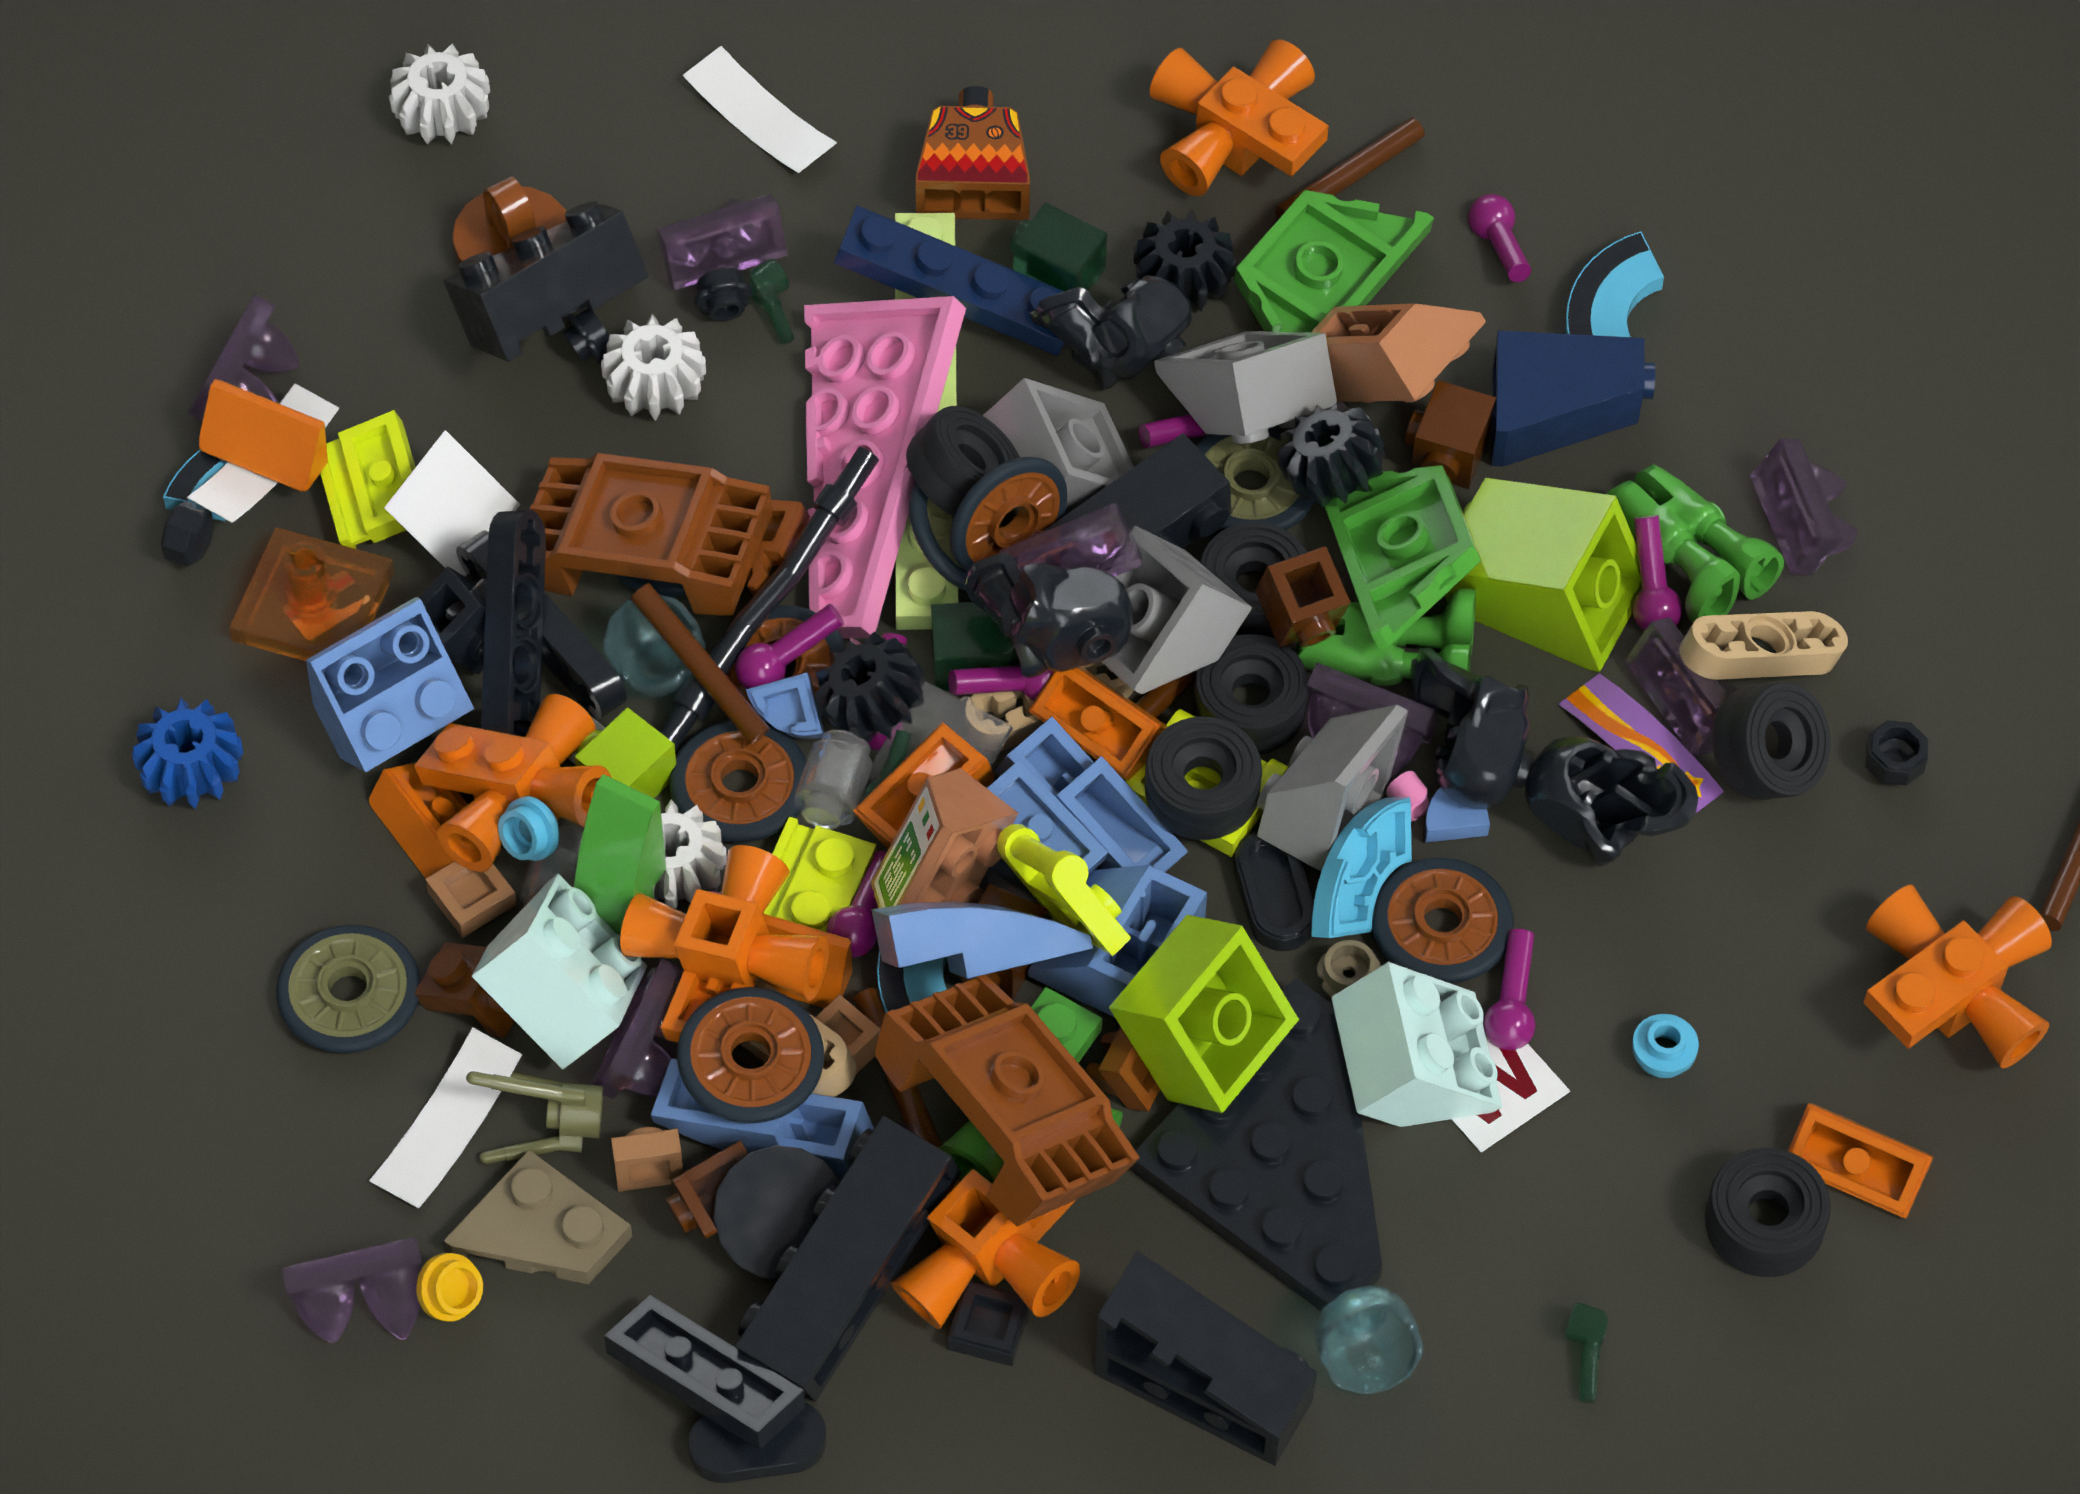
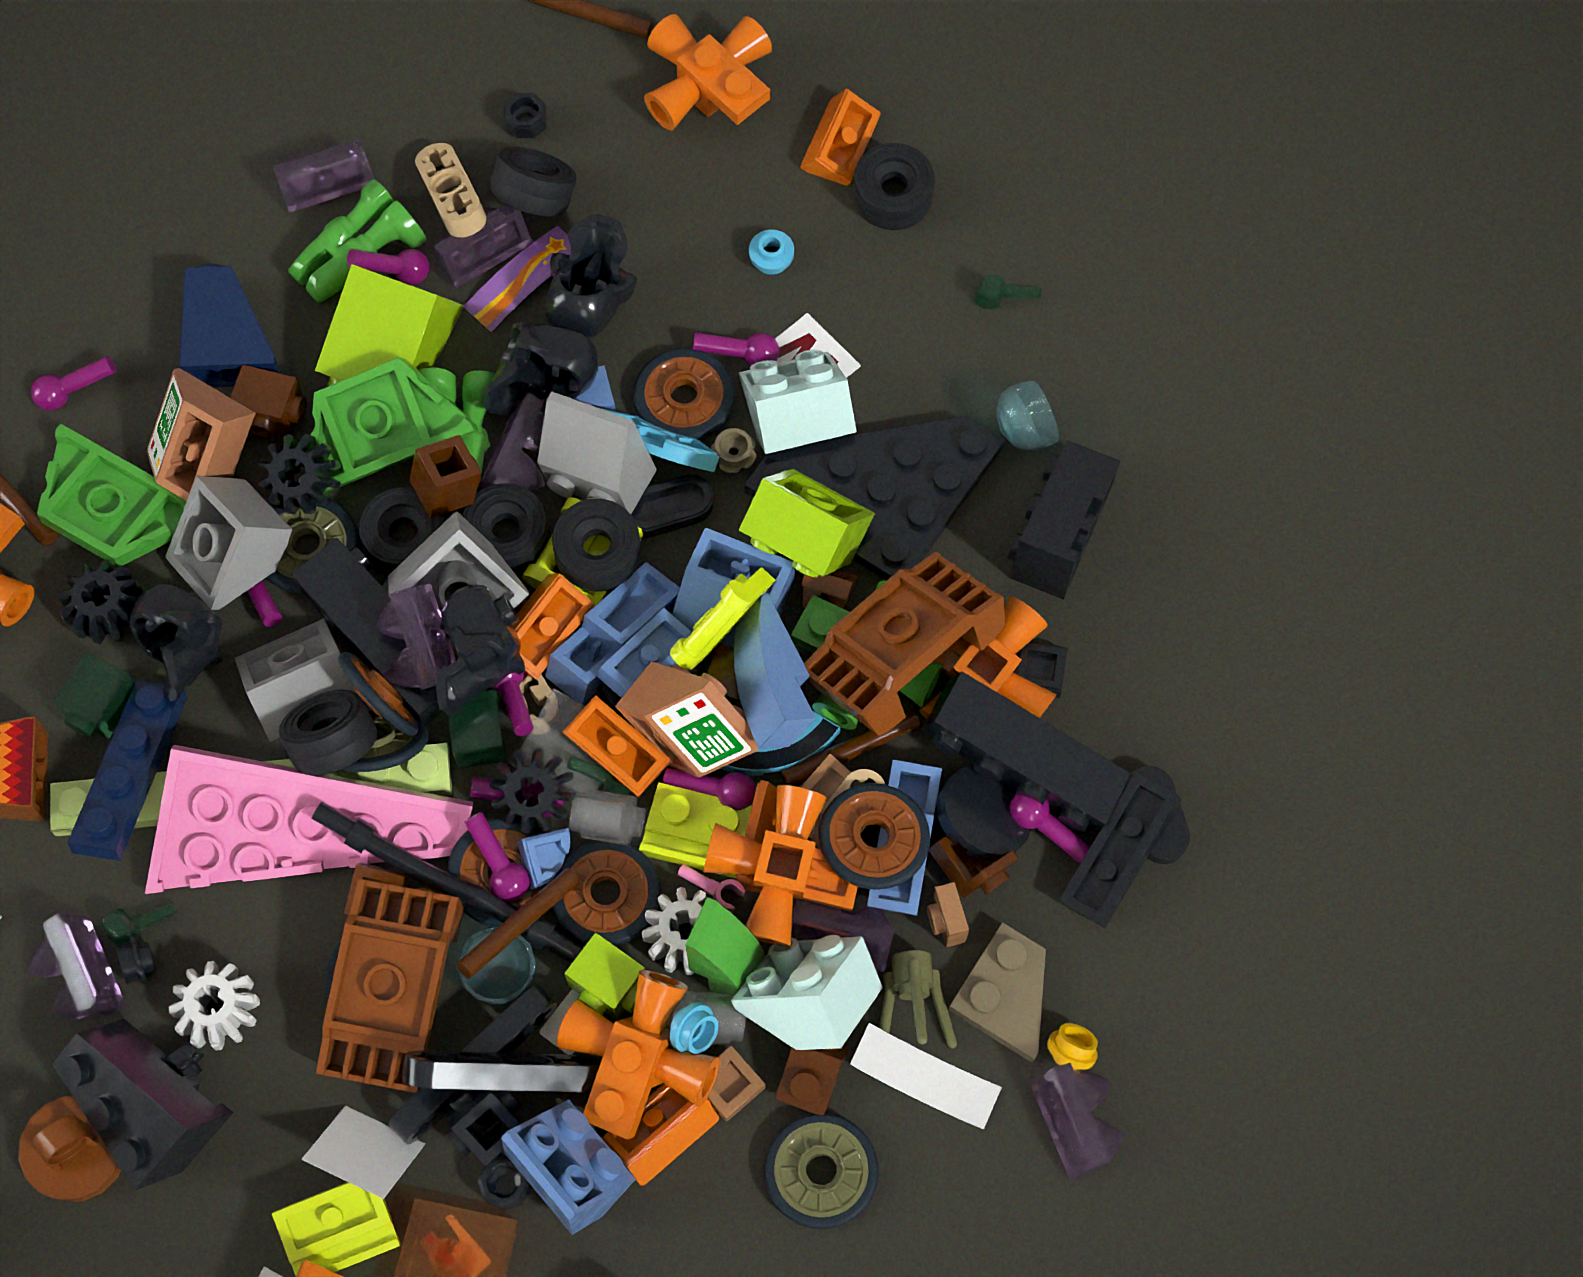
camera: 95 degrees left, 10 degrees up
tile [1564,231,1664,337] -> none
none -> magenta bar [1010,795,1090,864]

